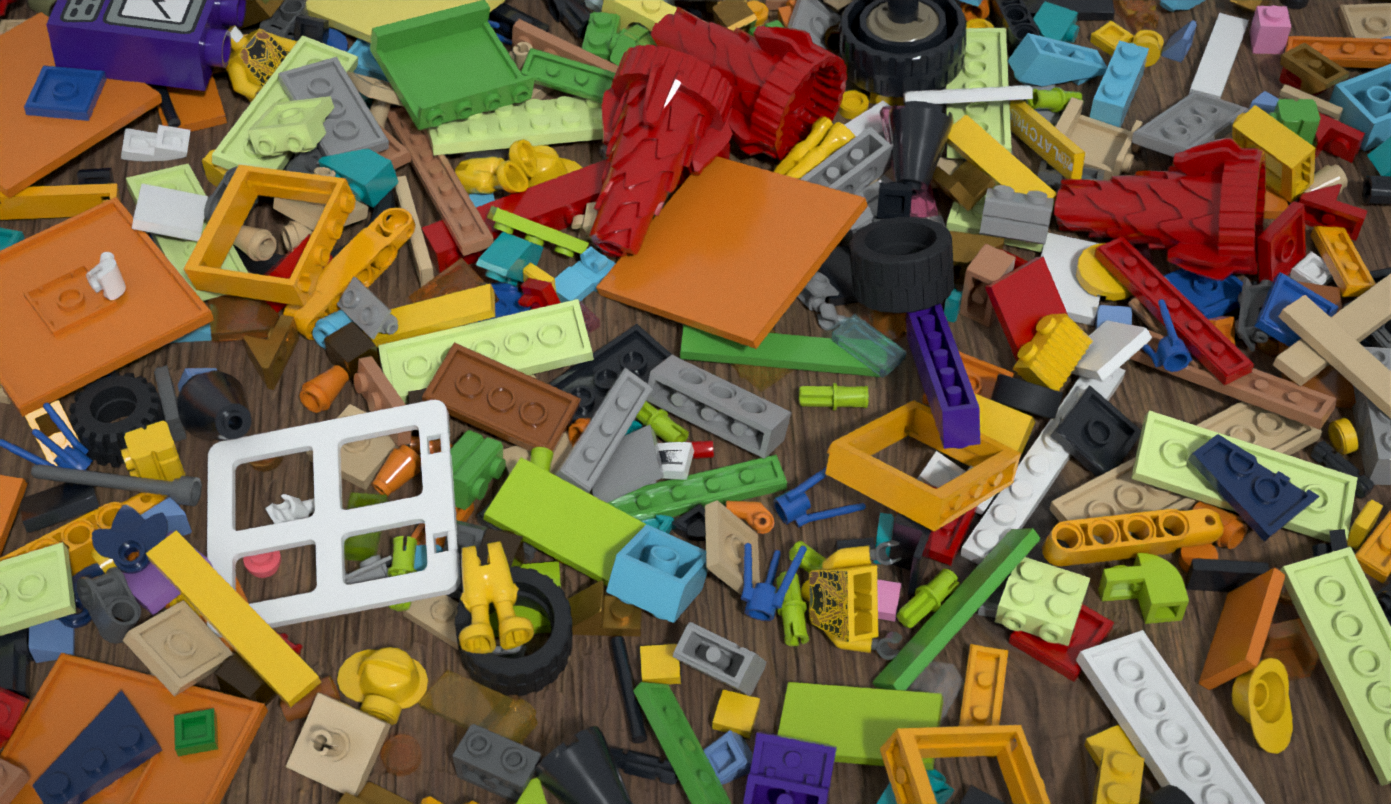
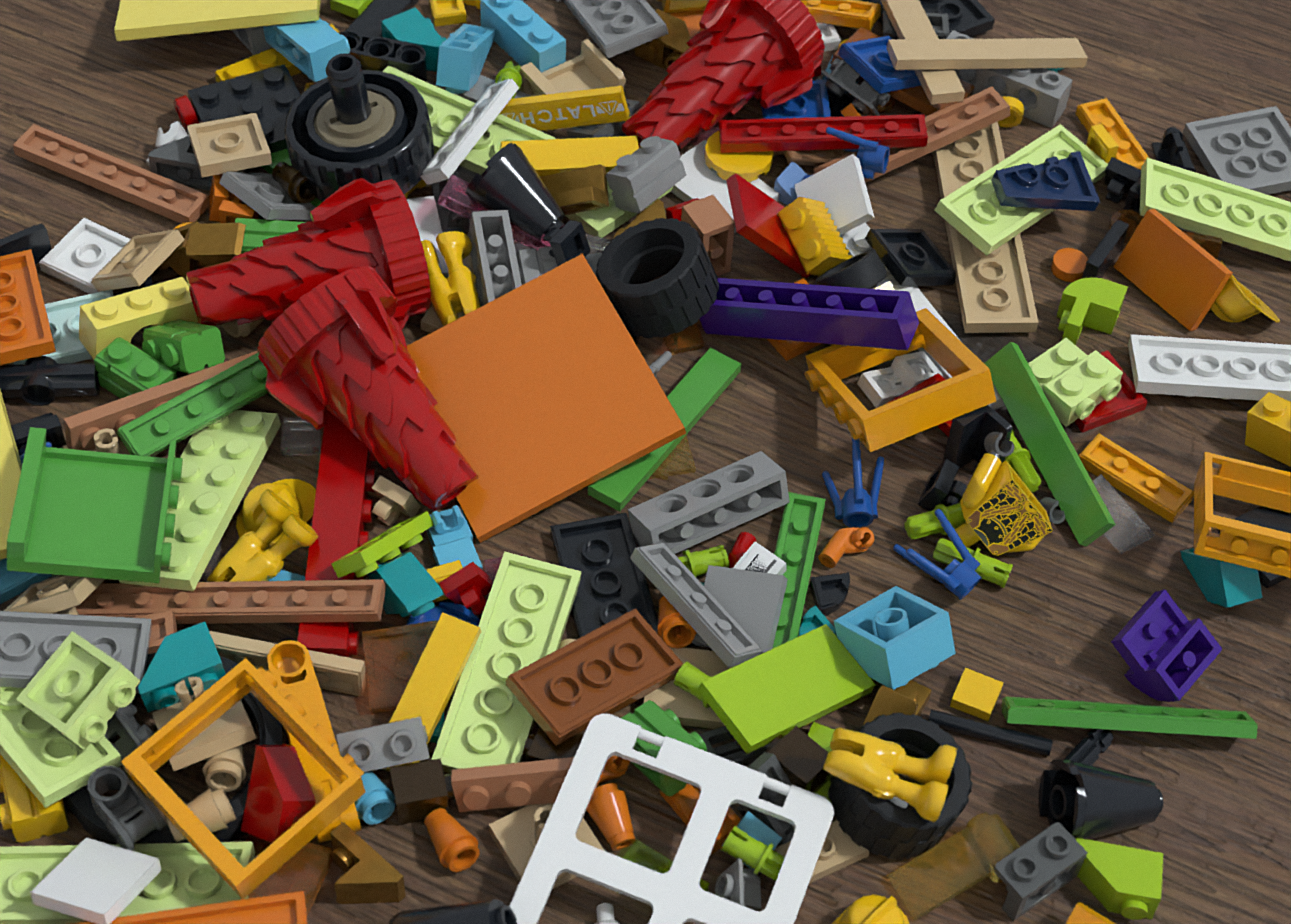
camera: 65 degrees left, 0 degrees up
light grey brick [673,622,767,696] -> none
medium blue slope [703,730,753,785] -> none
tan tile [705,500,760,595] -> none
yellow tile [712,689,760,739] -> none
lime tile [778,682,943,770] -> none
lime axle [799,383,869,411] -> none
clear light blue tile [831,314,907,378] -> none
teal tile [873,513,894,564] -> none
light orange piece [1042,508,1224,566] -> none
yellow tile [1084,724,1141,768] -> none
orange cone [1192,501,1248,549] -> none
black axle [1311,440,1375,499] -> none

